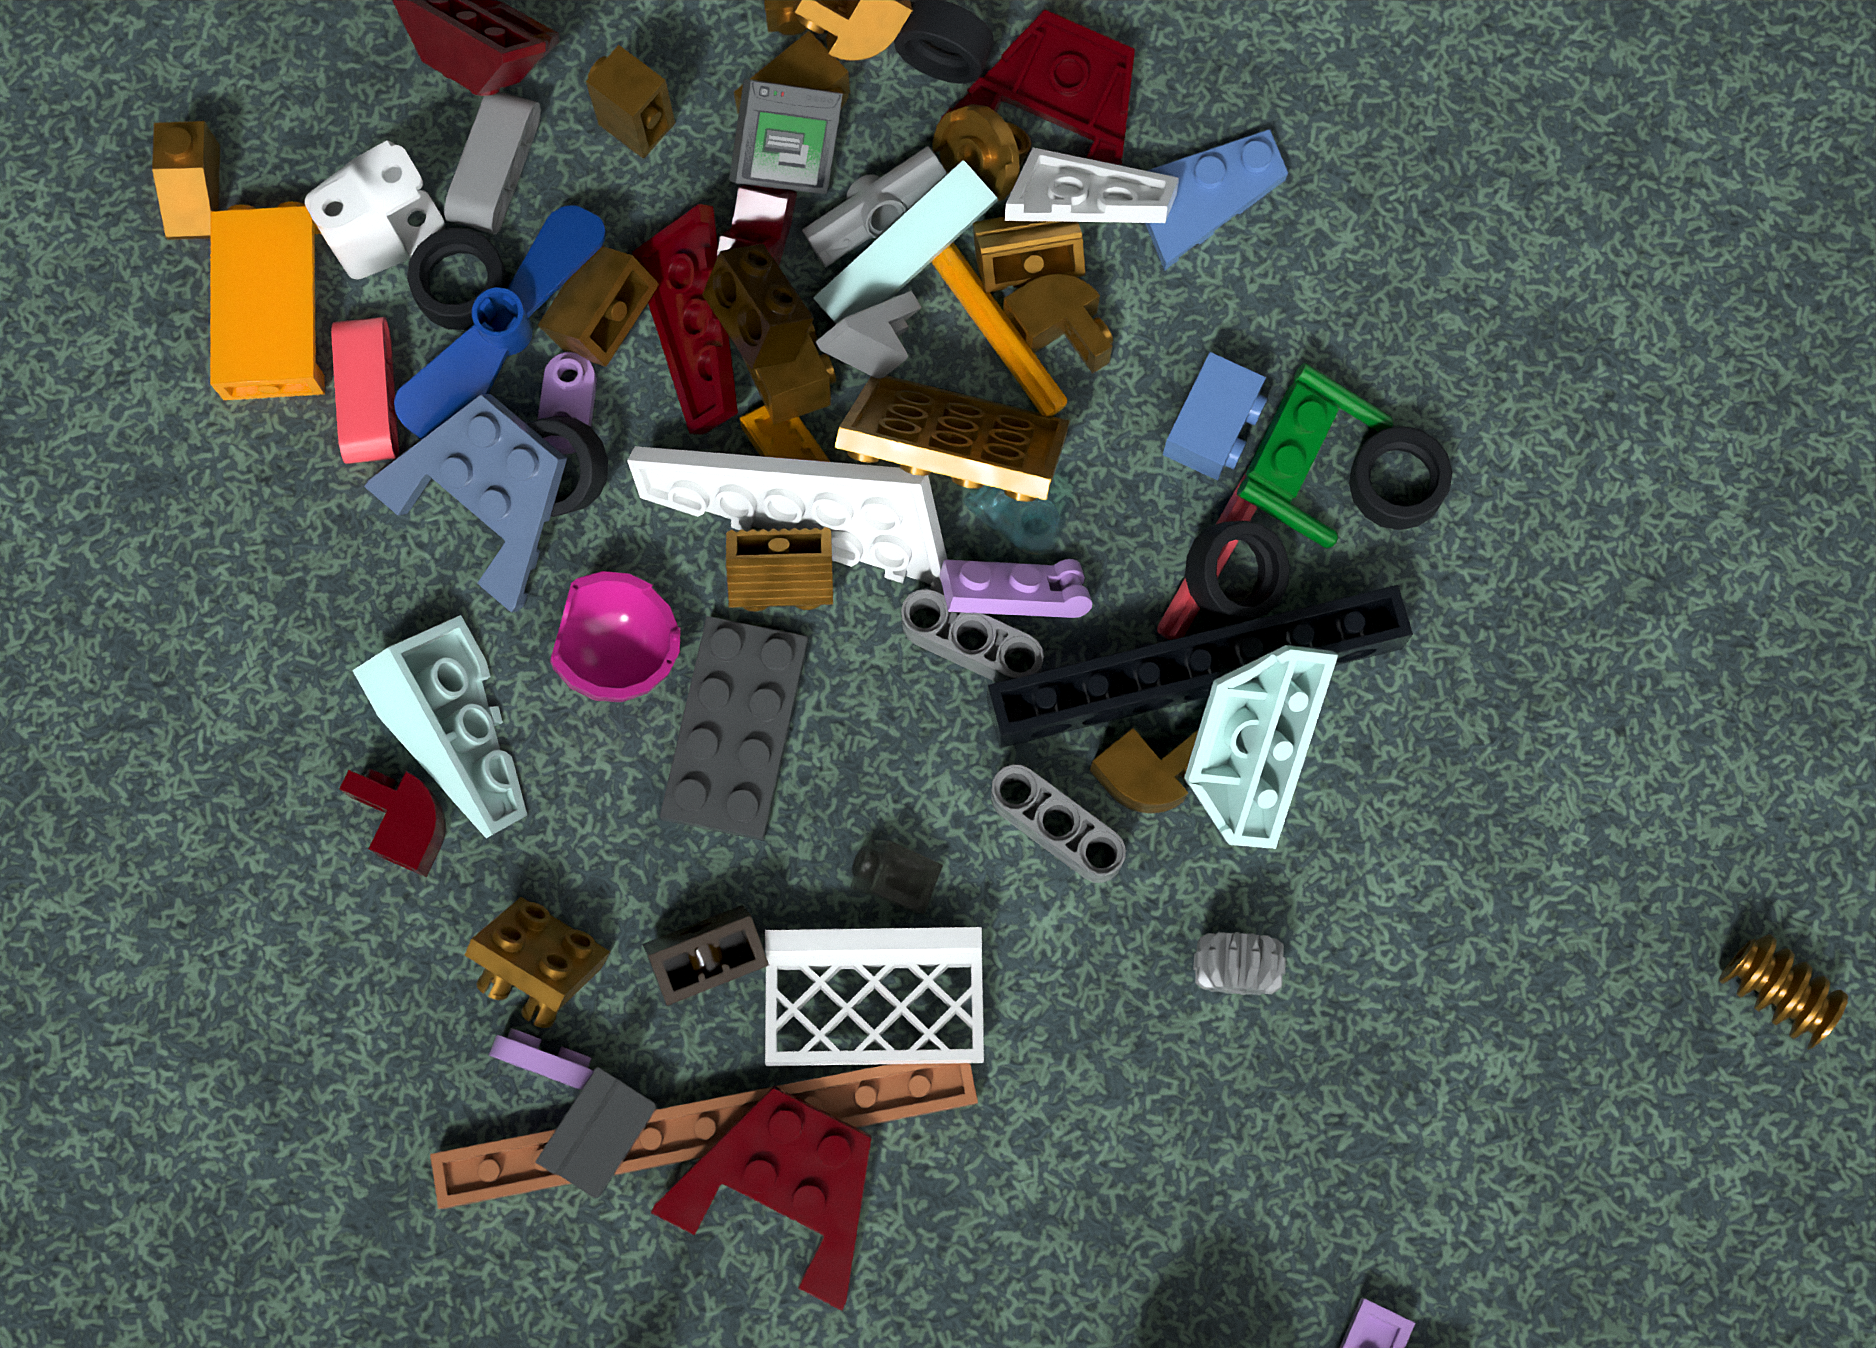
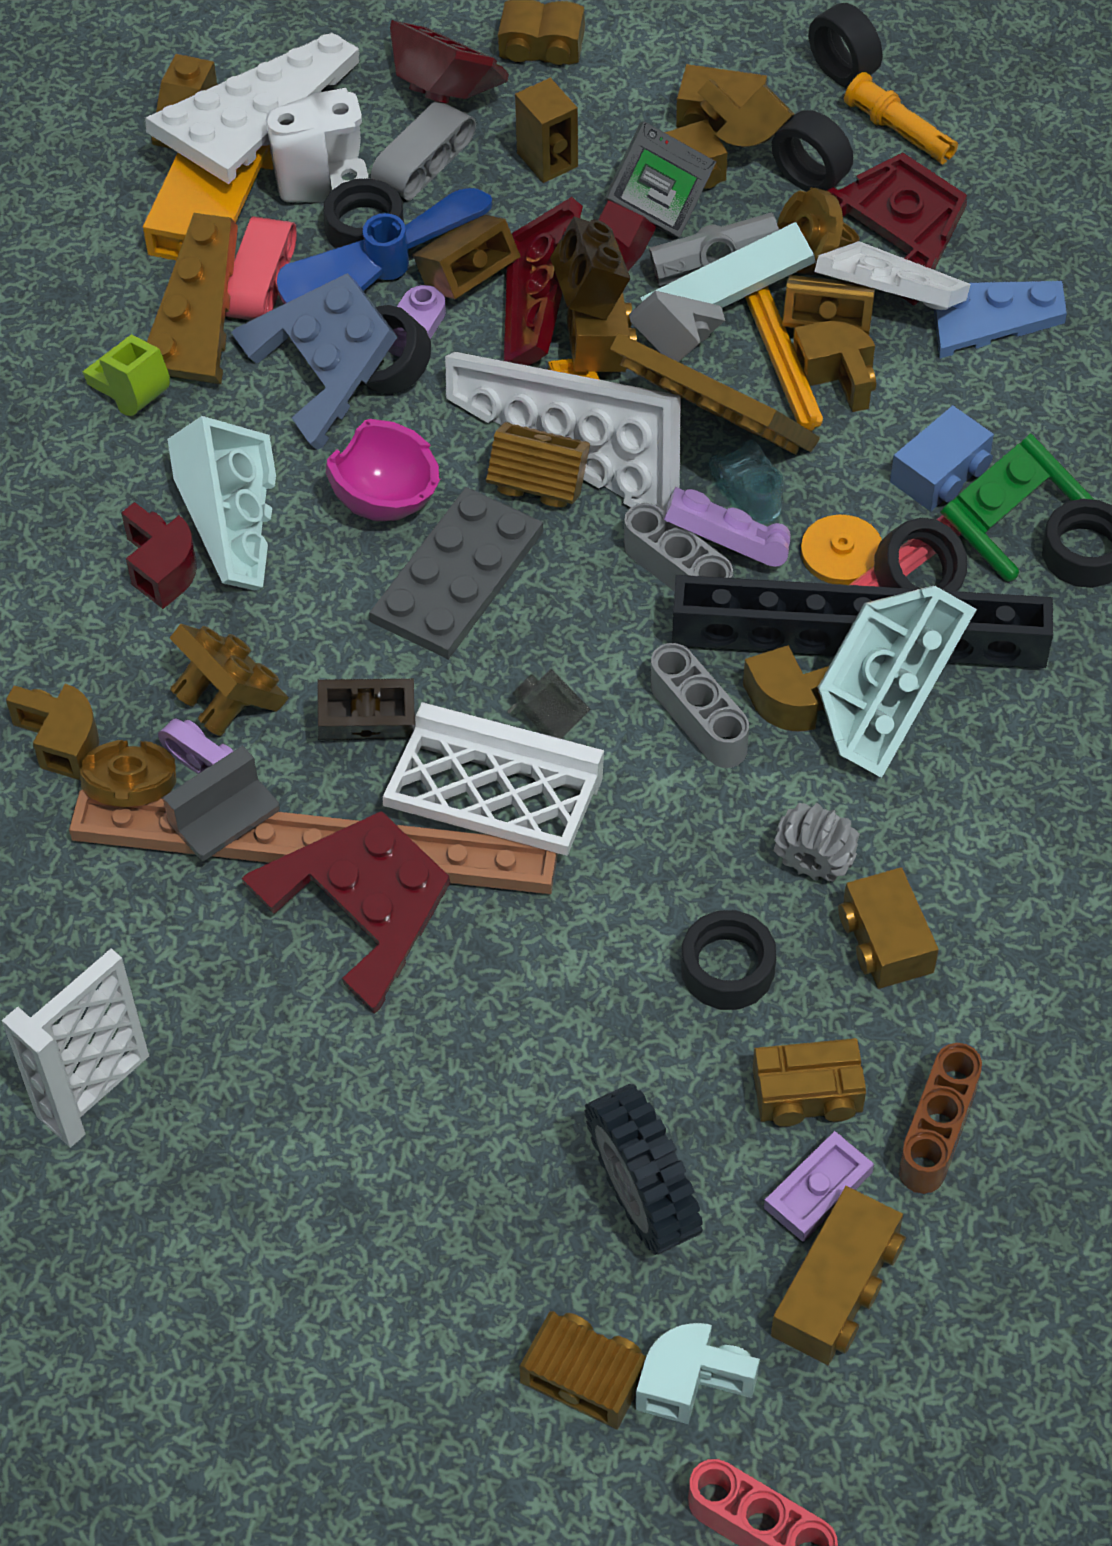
camera: 20 degrees right, 20 degrees down
none -> pearl gold brick [6,683,99,780]
none -> pearl gold tile [80,740,176,807]
none -> lime brick [82,334,170,416]
none -> white wing [145,33,359,184]
none -> pearl gold wing [147,213,238,384]
none -> black tyre [681,910,776,1010]
none -> pearl gold brick [753,1038,866,1126]
none -> light orange piece [801,514,882,585]
none -> pearl gold brick [838,867,939,989]
none -> dark orange beam [899,1043,982,1194]

